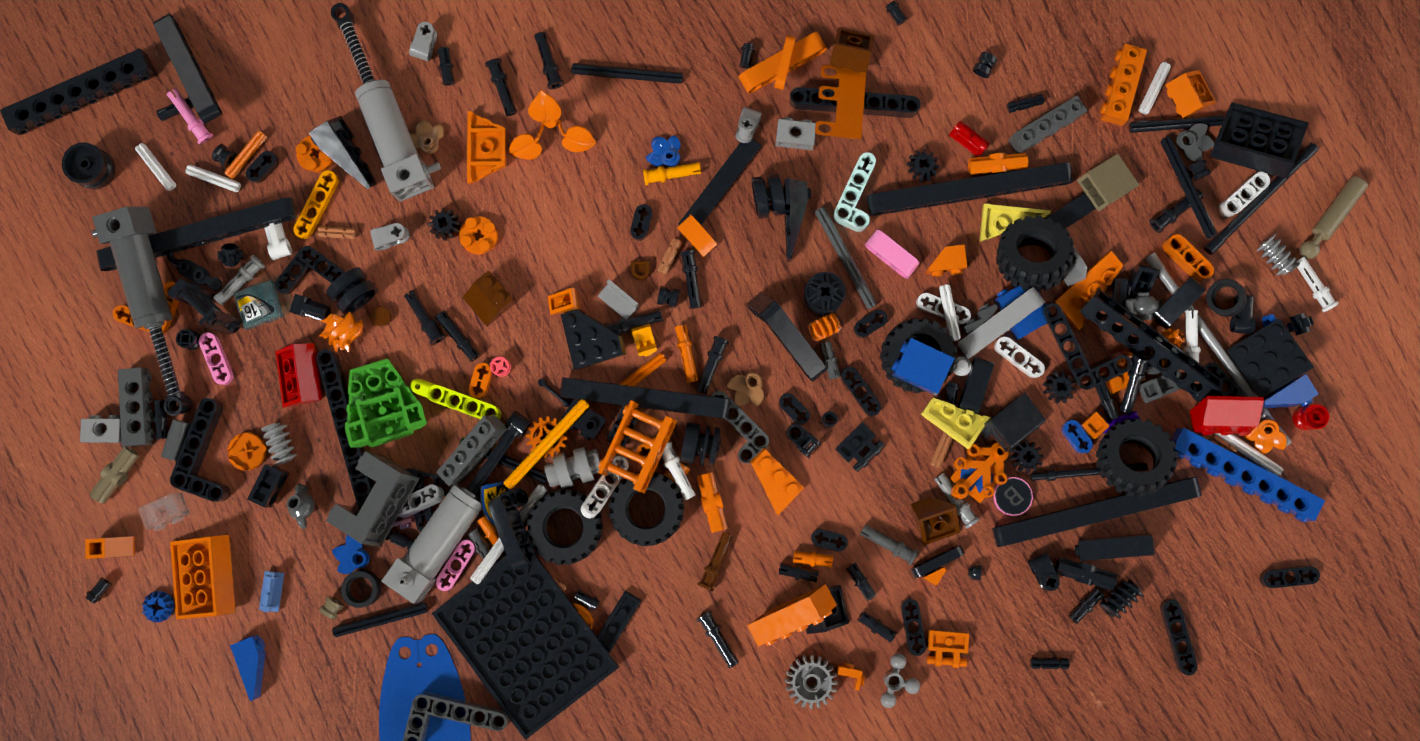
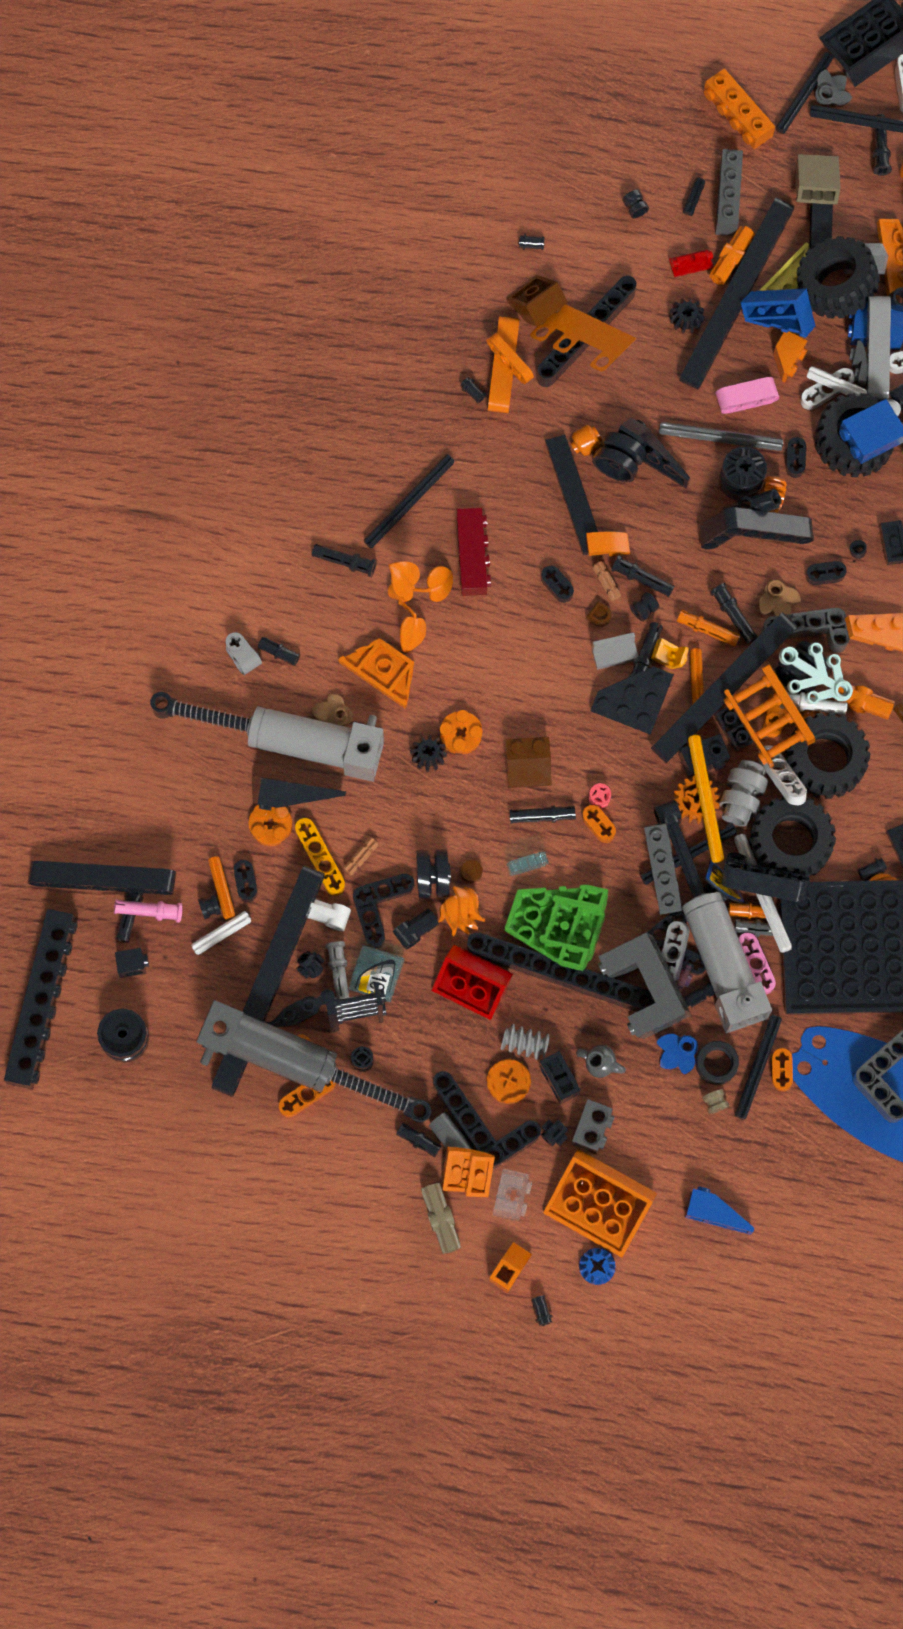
camera: 60 degrees left, 10 degrees down
light grey brick [80,415,122,443] -> none
dark grey brick [118,367,155,447] -> none
white axle [135,143,176,191] -> none
bright pink beam [199,332,234,385] -> none
medium blue hinge [259,571,284,612] -> none
light grey piece [370,223,410,251] -> none
black pin [404,290,446,346] -> none
neon yellow piece [410,379,502,420] -> none
black pin [485,58,517,117] -> none
black hinge [538,379,570,407] -> none
orange slope [548,288,579,315] -> none
light orange pin [643,162,701,186] -> none
blue plate [646,135,681,167] -> none
light grey piece [735,107,762,143] -> none
light grey brick [775,117,816,151] -> none
black piece [786,424,822,459] -> none
dark grey axle [820,341,841,380] -> none
light aqua beam [833,152,876,232] -> none
black beam [841,367,881,416] -> none
white axle [1139,62,1171,115] -> none
orange slope [1165,70,1217,118] -> none
black wheel [1187,159,1211,182] -> none
none -> black brick [115,948,149,978]
none -> orange slope [441,1147,495,1197]
none -> dark red brick [456,508,491,596]
none -> clear light blue beam [506,852,549,876]
none -> black gear [541,1119,568,1147]
none -> orange head [570,425,602,456]
none -> dark grey brick [571,1099,615,1154]
none -> black piece [720,489,782,512]
none -> blue wedge [741,288,816,338]
none -> orange beam [772,1048,793,1092]
none -> light aqua plant [779,643,853,705]

